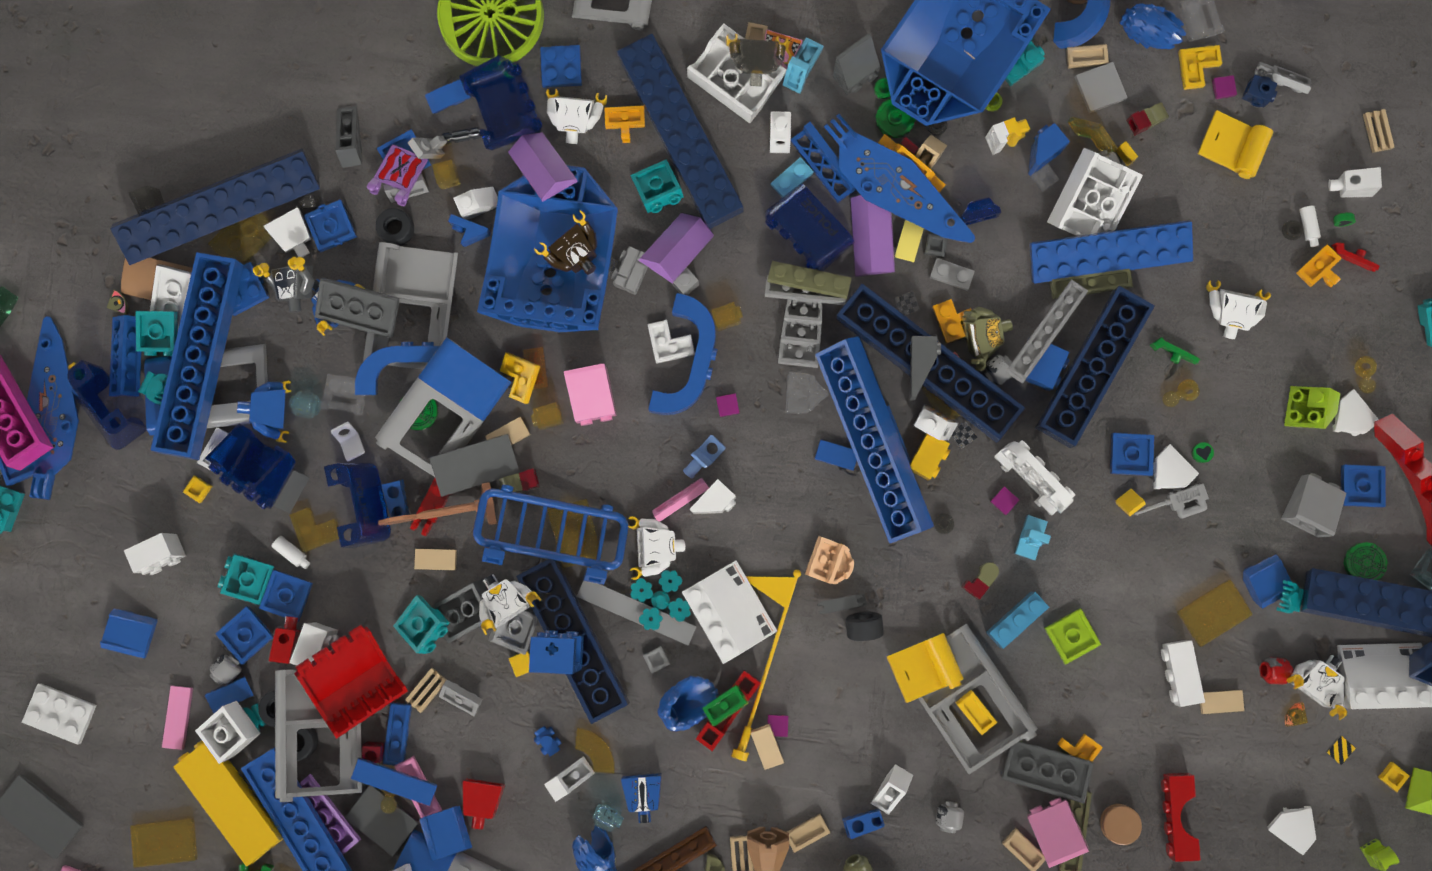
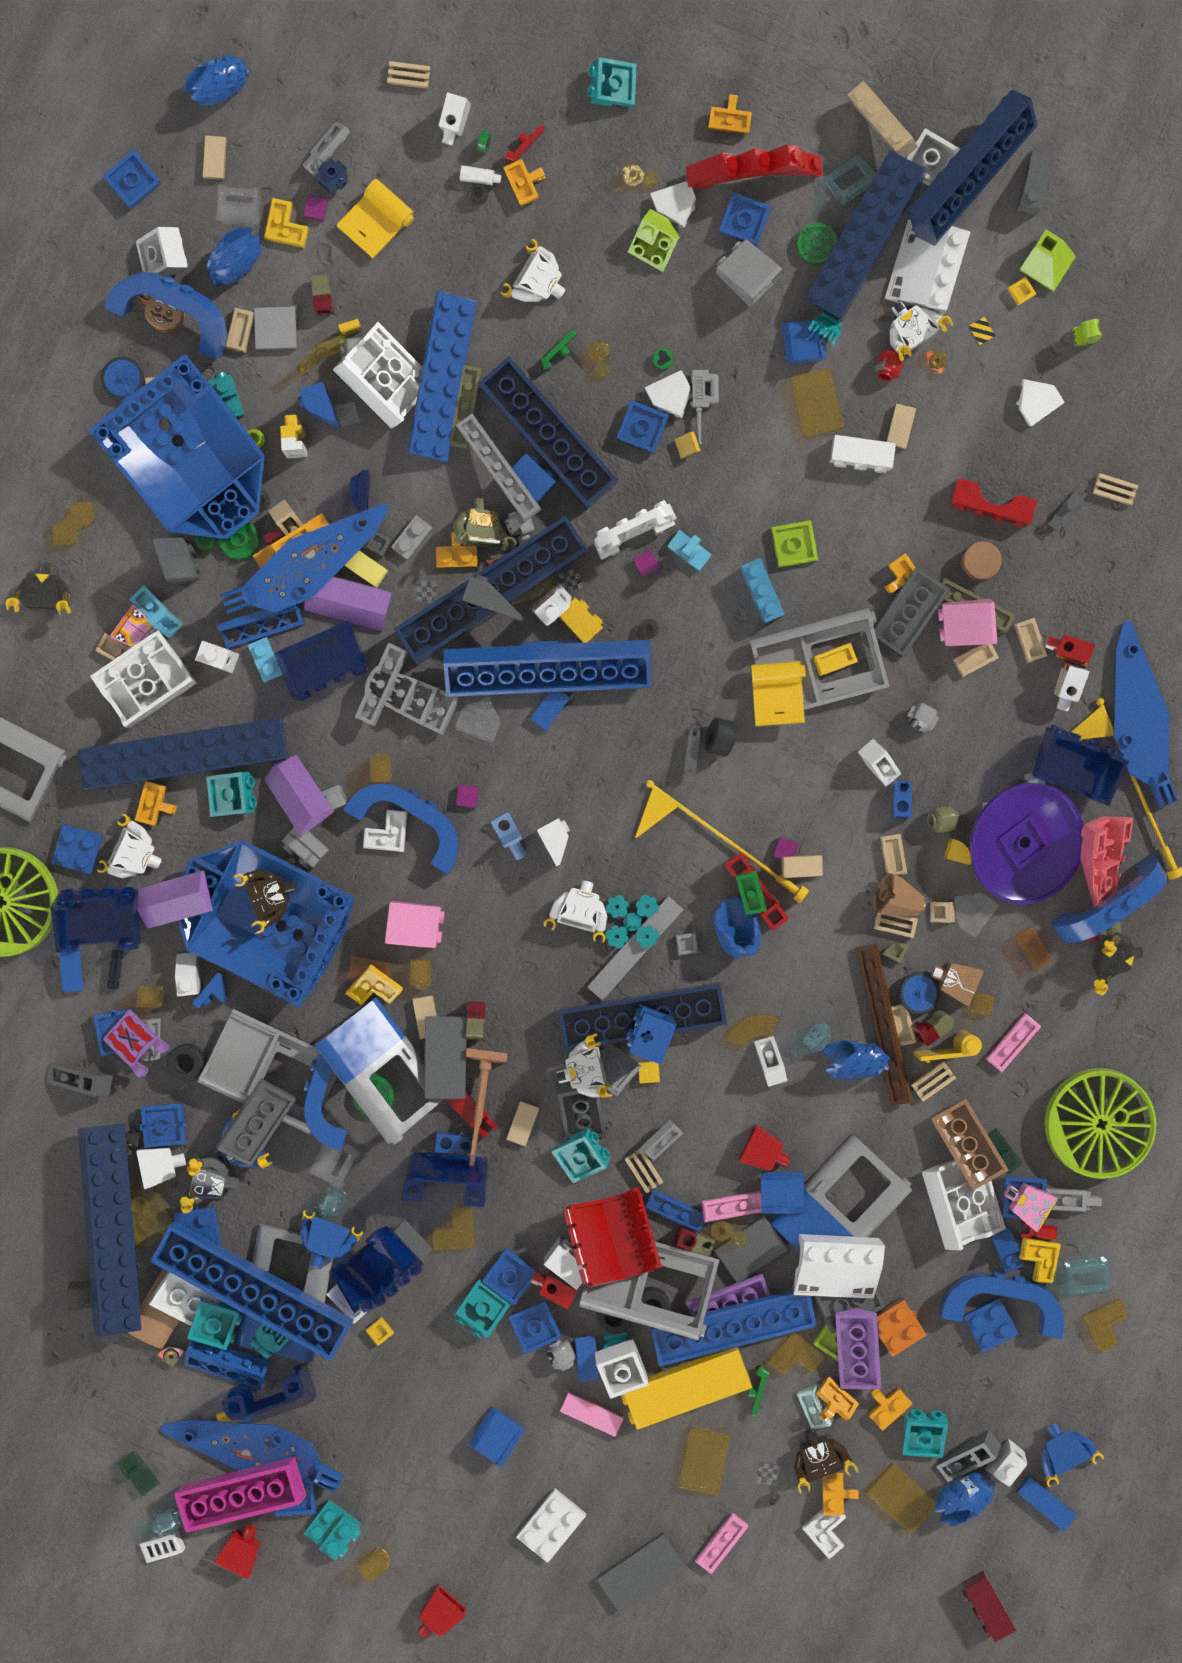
camera: 90 degrees left, 5 degrees up
white brick [124,533,186,575] -> none
white cylinder [272,536,310,569] -> none
white bracket [331,422,365,461] -> none
blue tile [351,758,437,806] -> none
light grey hinge [408,136,447,159] -> none
blue bar [473,485,628,585] -> none
blue piece [533,726,562,757] -> none
clear yellow tile [547,499,603,568] -> none
blue torso [621,773,662,823] -> none
bright pink tile [652,478,709,522] -> none
white piece [682,560,777,664] -> none
clear smoke torso [726,34,788,87] -> none
olive plate [768,261,851,299] -> none
light nougat slope [805,536,854,584] -> none
leg [961,562,999,600] -> none

